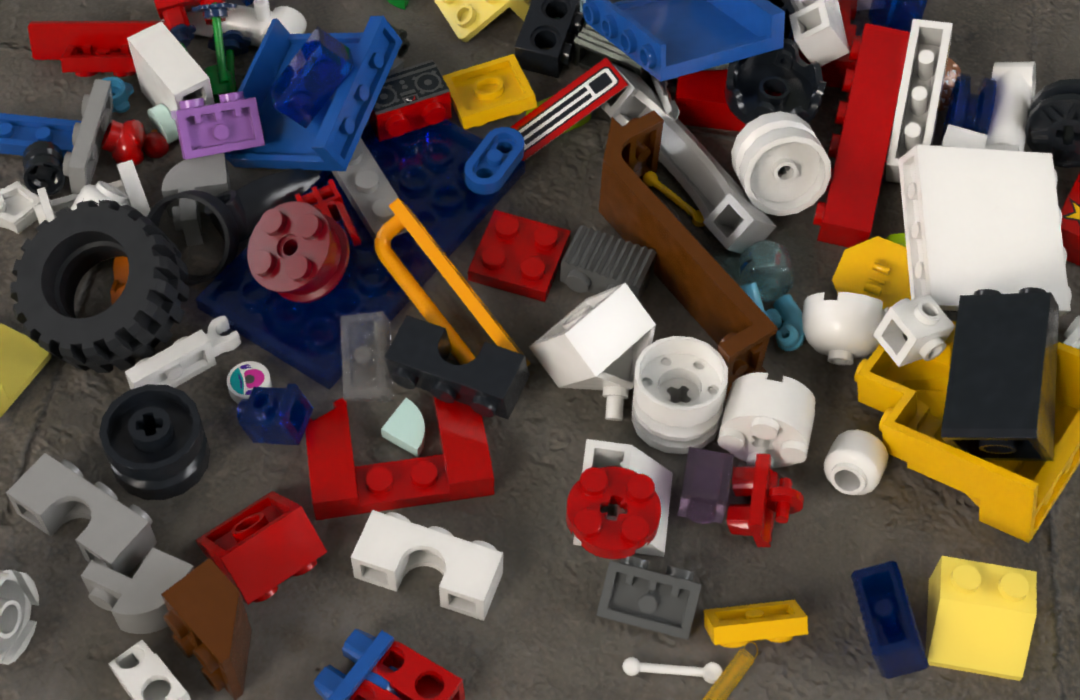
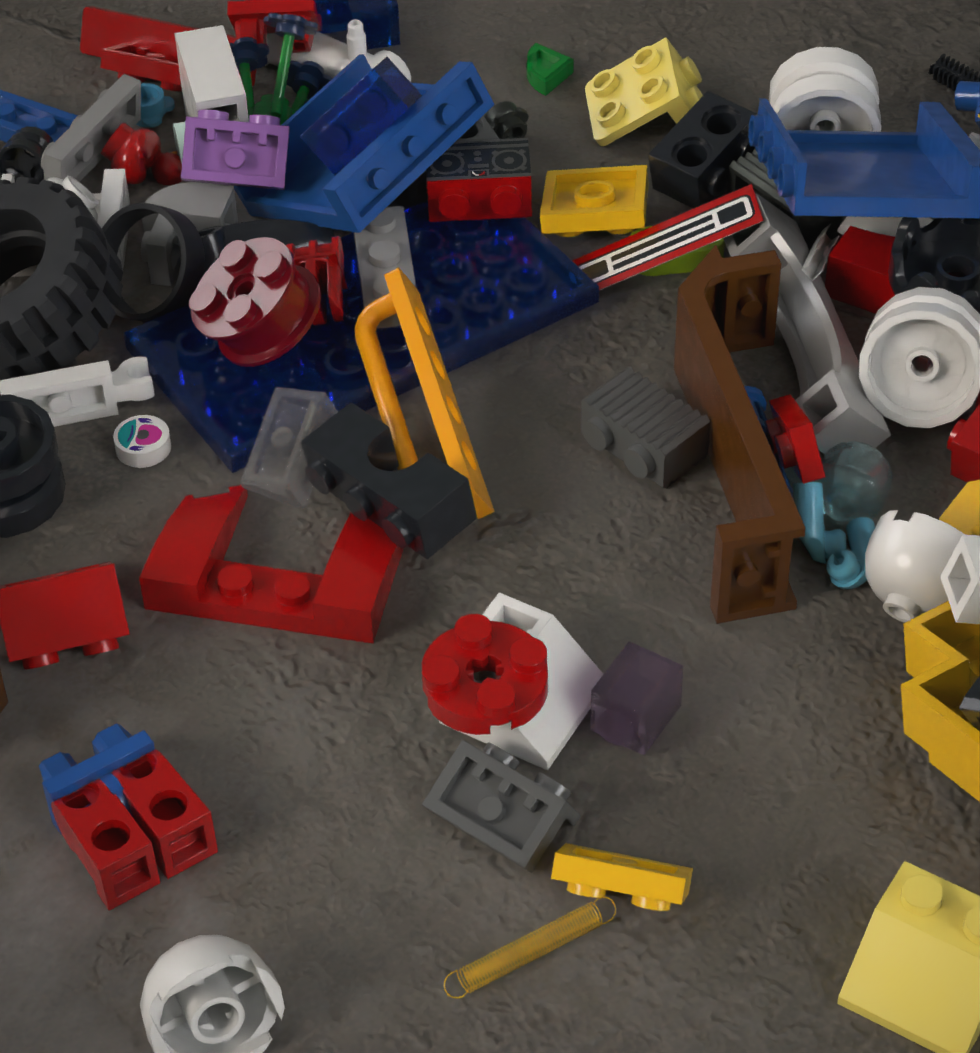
camera: 25 degrees right, 10 degrees down
clear blue brick [237,383,313,445] -> none
white arch [351,510,503,621] -> none
light aqua tile [381,398,425,457] -> none
blue plate [464,127,524,195] -> none
red plate [468,210,571,302] -> none
white piece [529,283,656,421] -> none
white hinge [622,657,723,684] -> none
white wheel [631,336,728,454] -> none
yellow hinge [643,171,705,227] -> none
white brick [717,372,816,470] -> none
red hips [726,454,804,547] -> none
white head [824,429,888,495] -> none
clear blue brick [851,561,929,679] -> none
none -> red plate [764,394,826,484]

